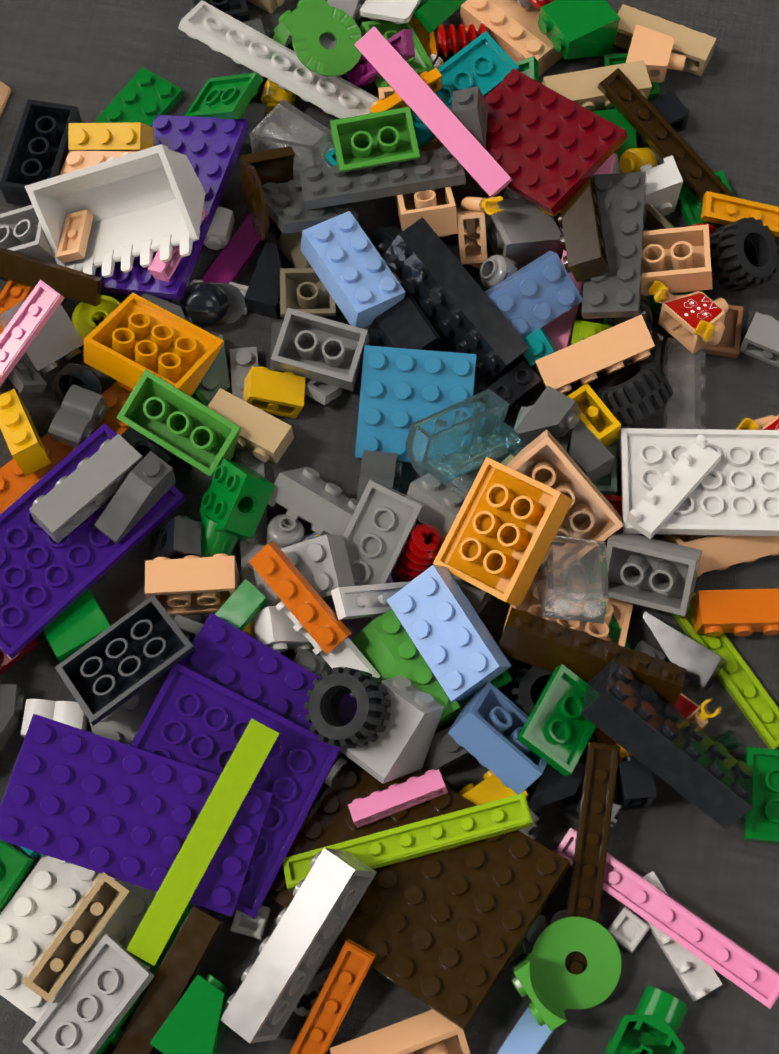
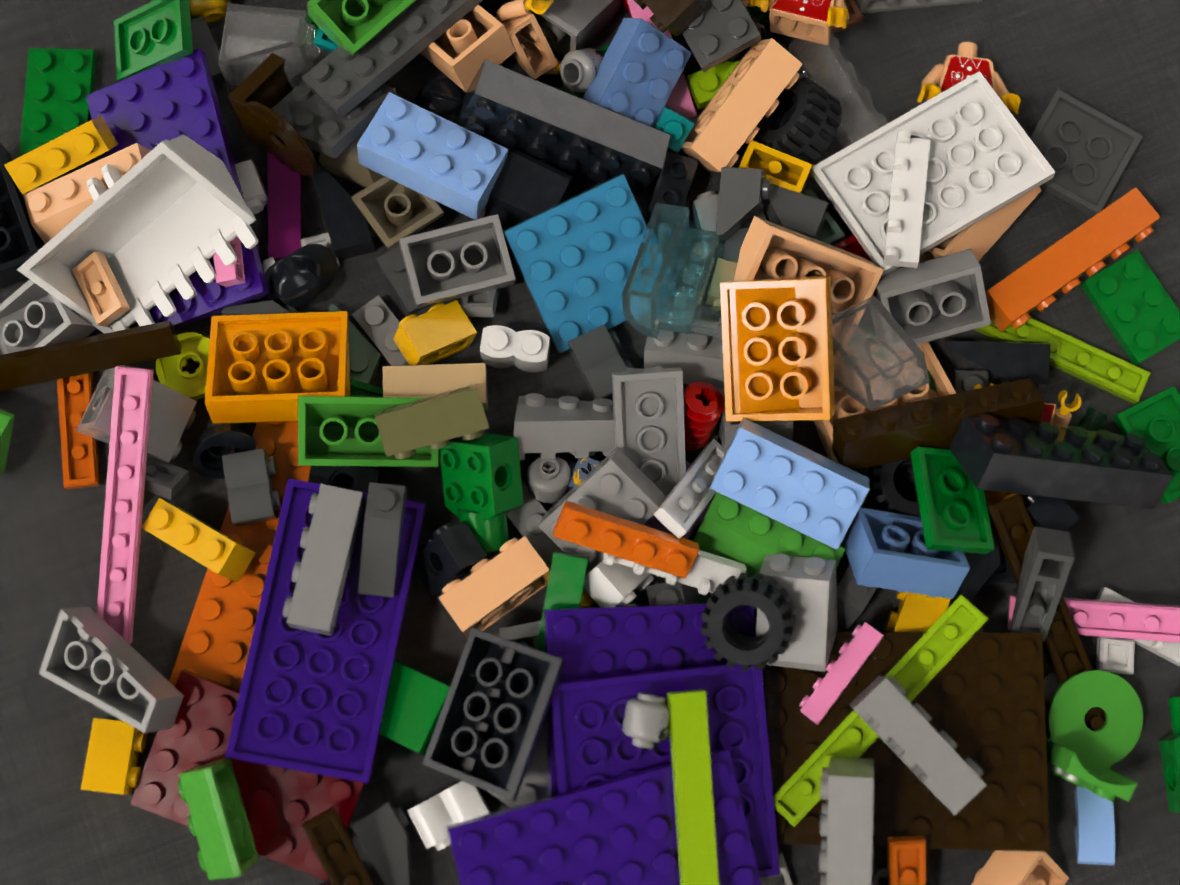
camera: 40 degrees left, 10 degrees up
none -> olive brick [375,384,489,459]
none -> white brick [480,325,550,372]
none -> light grey head [622,693,670,749]
none -> light grey wedge [849,675,986,815]
none -> dark grey slope [1010,526,1075,641]

